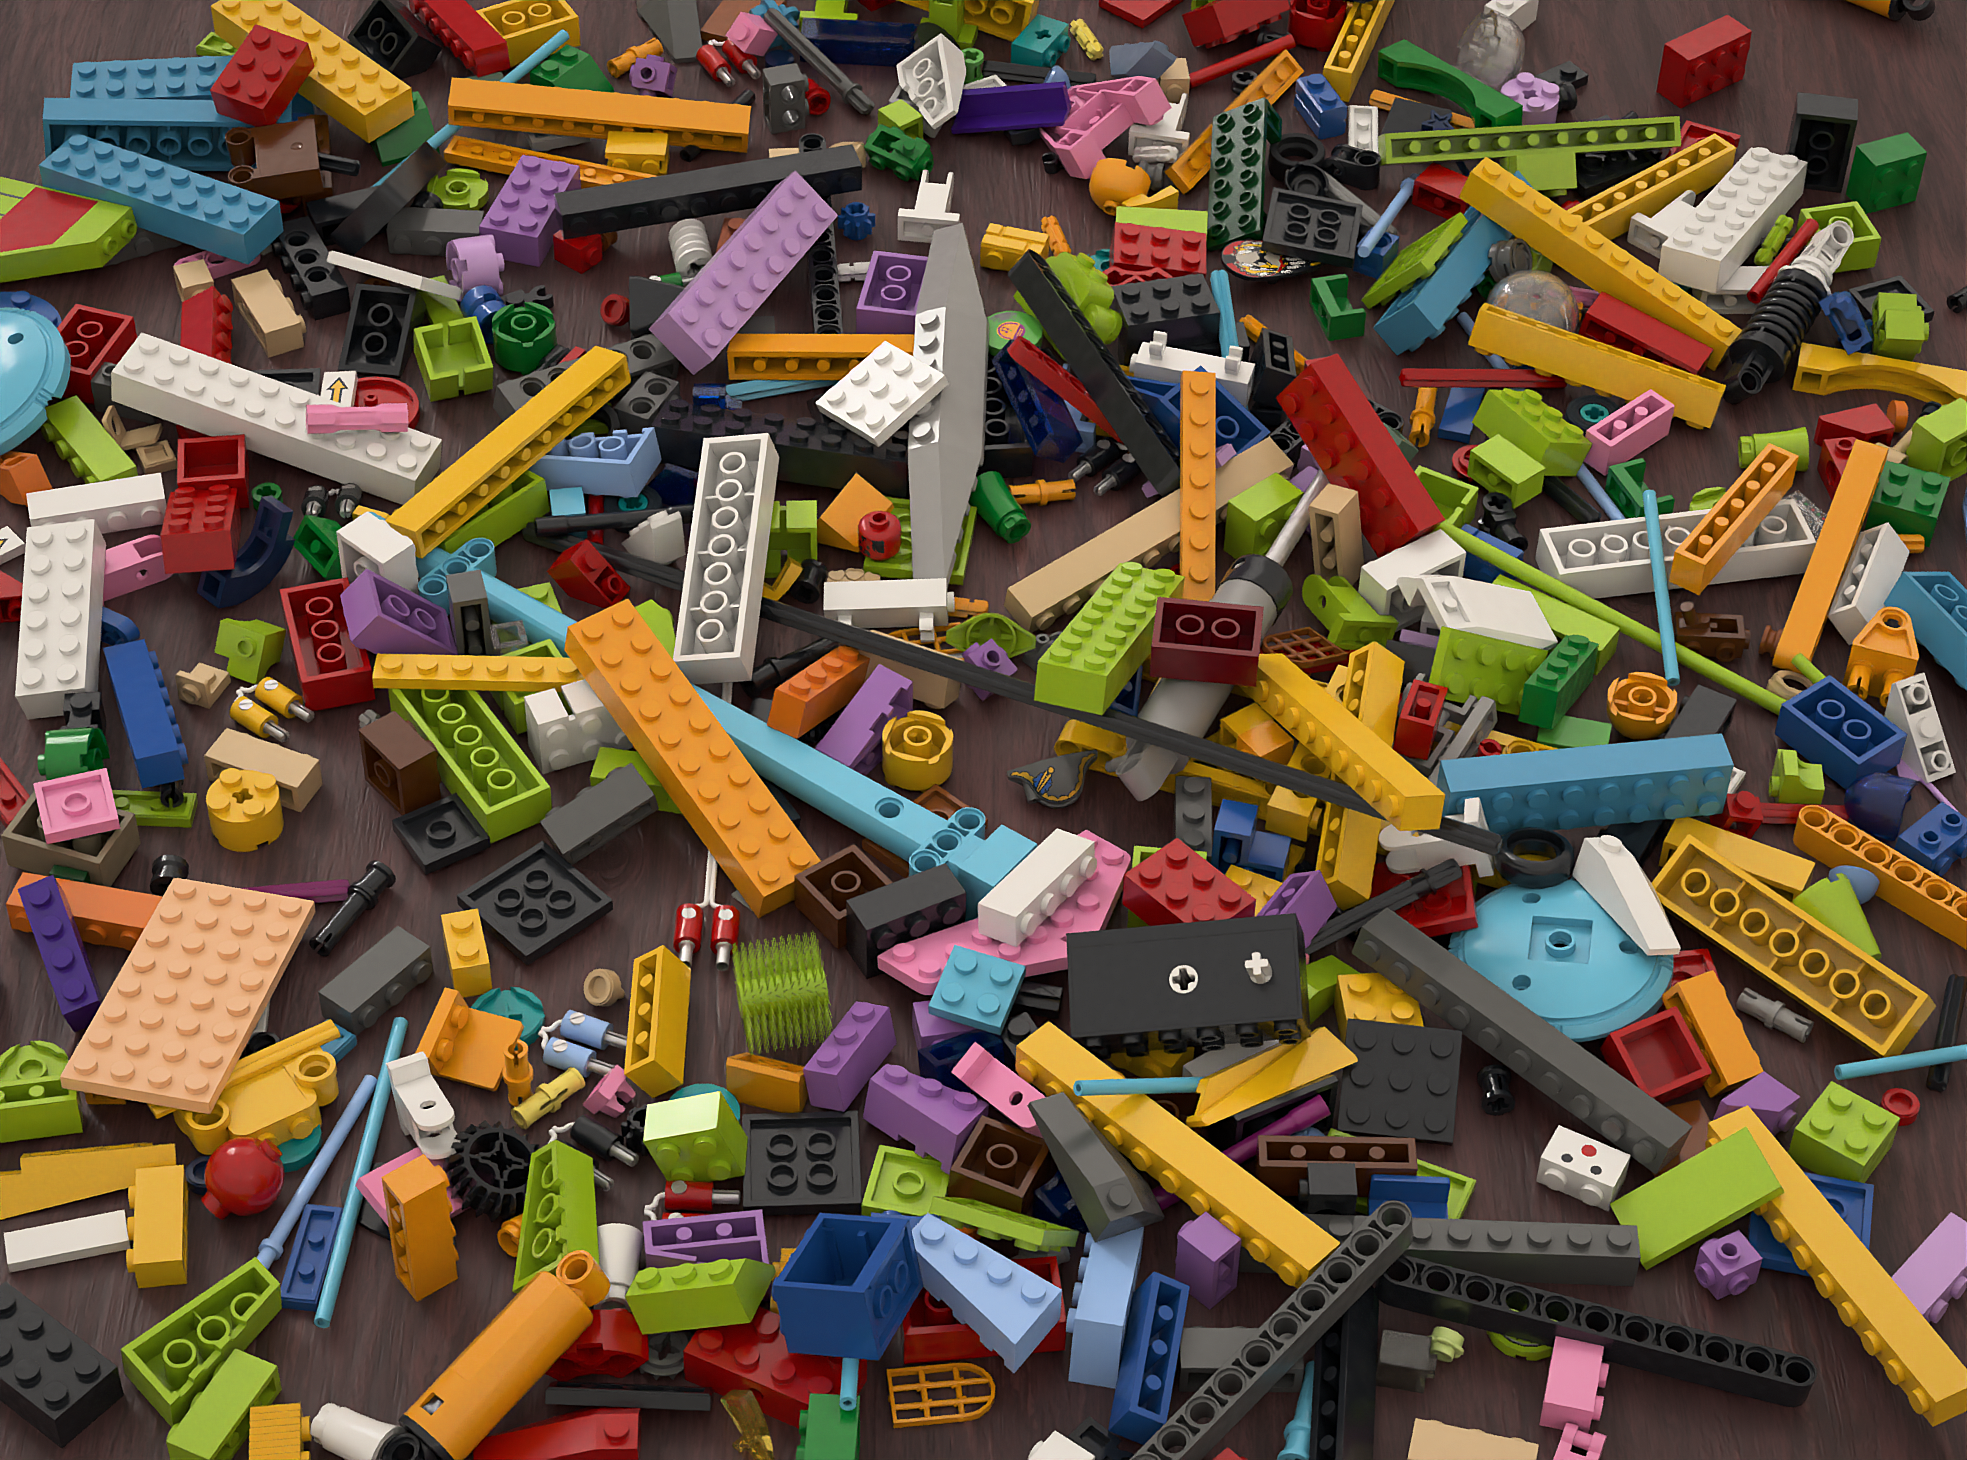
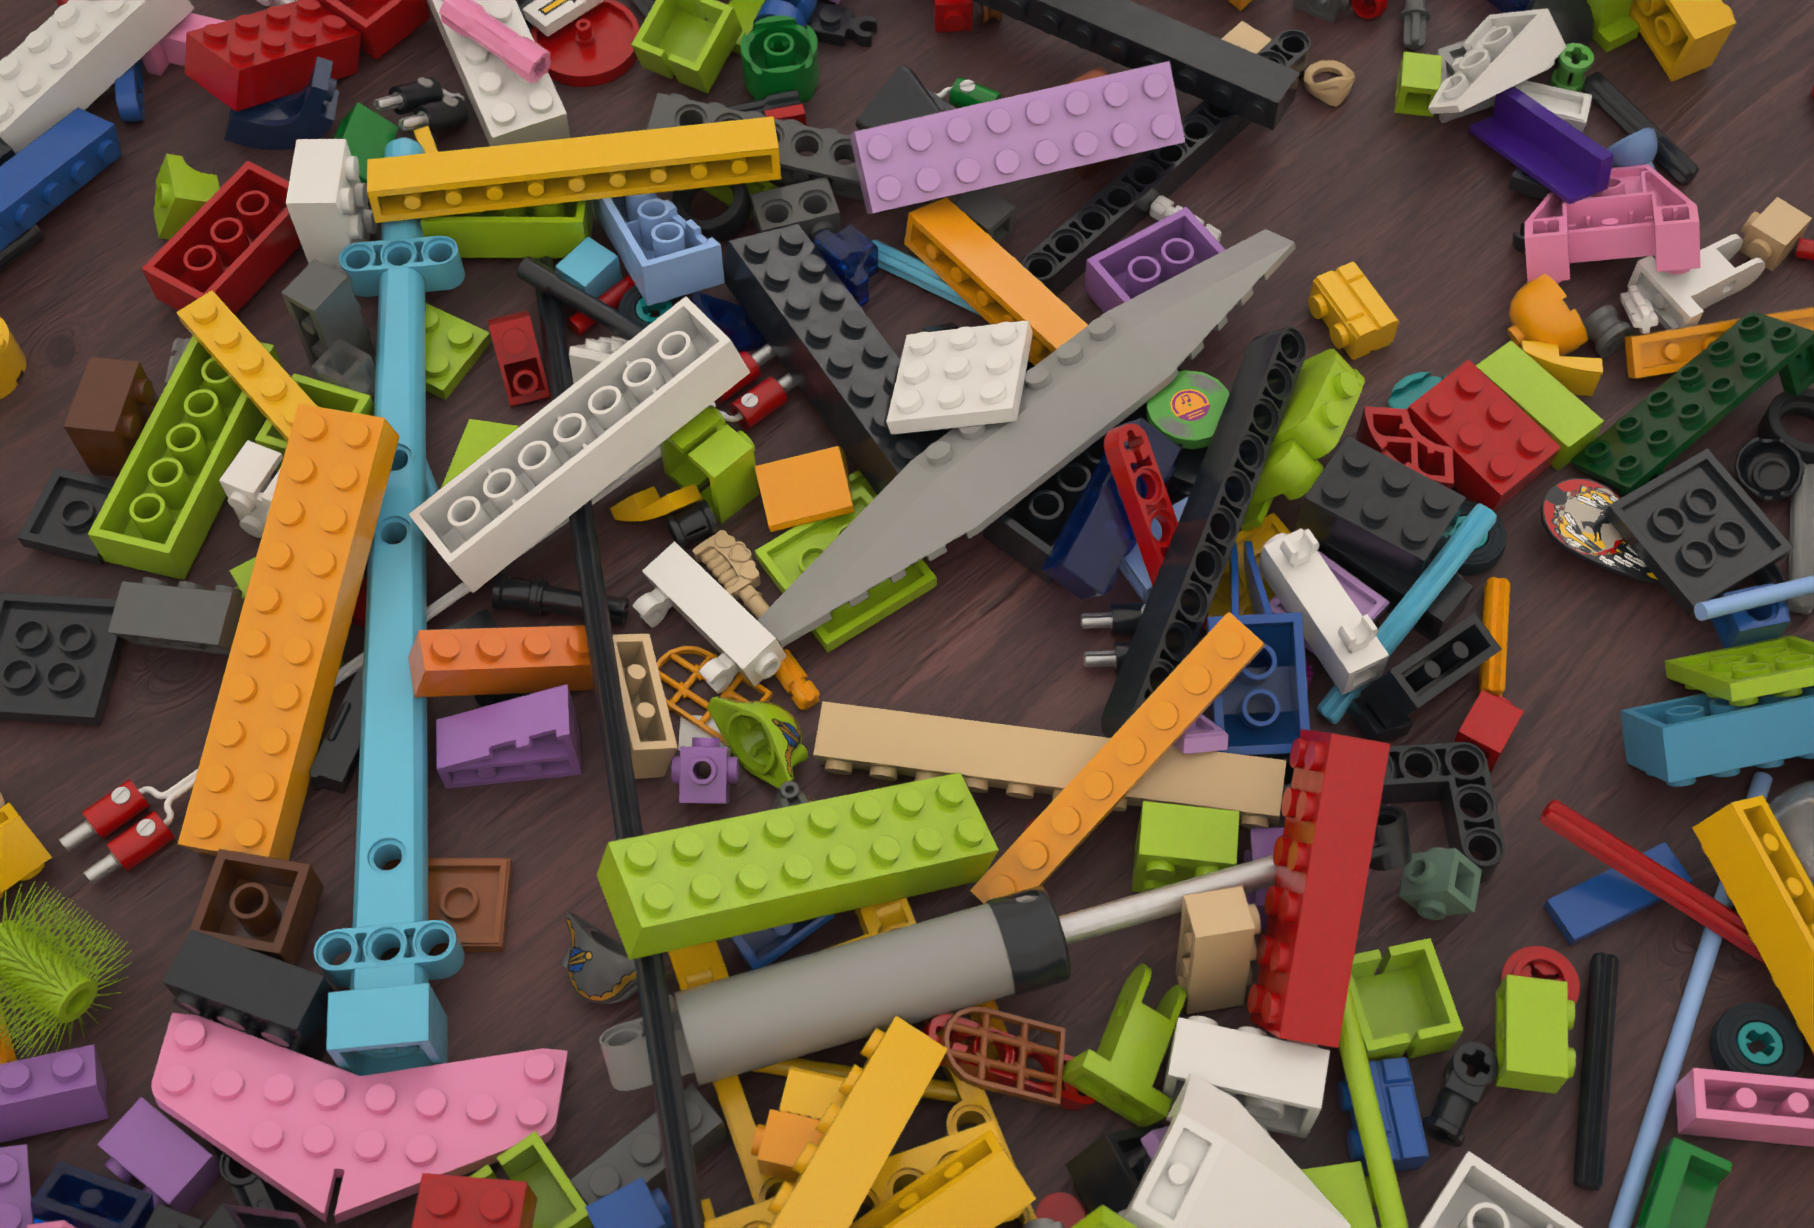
camera: 50 degrees right, 15 degrees up
tan bracket [175,662,231,709] -> none
tan brick [204,728,323,812] -> none
yellow piece [230,677,314,743] -> none
green bush [252,482,283,512] -> none
medium lavender brick [340,569,458,655] -> none
white piece [668,219,712,277] -> none
blue gear [838,202,875,240] -> none
red head [858,511,902,561] -> none
green brick [864,124,934,182] -> none
yellow brick [882,710,953,793] -> none
white piece [898,170,960,243] -> none
medium azure plate [928,945,1026,1035] -> none
green plant [968,471,1032,544] -> none
white brick [978,828,1097,947] -> none
light orange pin [1008,479,1076,506] -> none
teal brick [1011,14,1071,68] -> none
light orange axle [1041,215,1071,257] -> none
light yellow axle [1070,19,1104,61] -> none
sand blue slope [1109,40,1177,80] -> none
dark red brick [1149,597,1264,687] -> none
green panel [1309,274,1366,341] -> none
light orange pin [1409,388,1438,447] -> none
lime brick [1472,388,1593,476] -> none

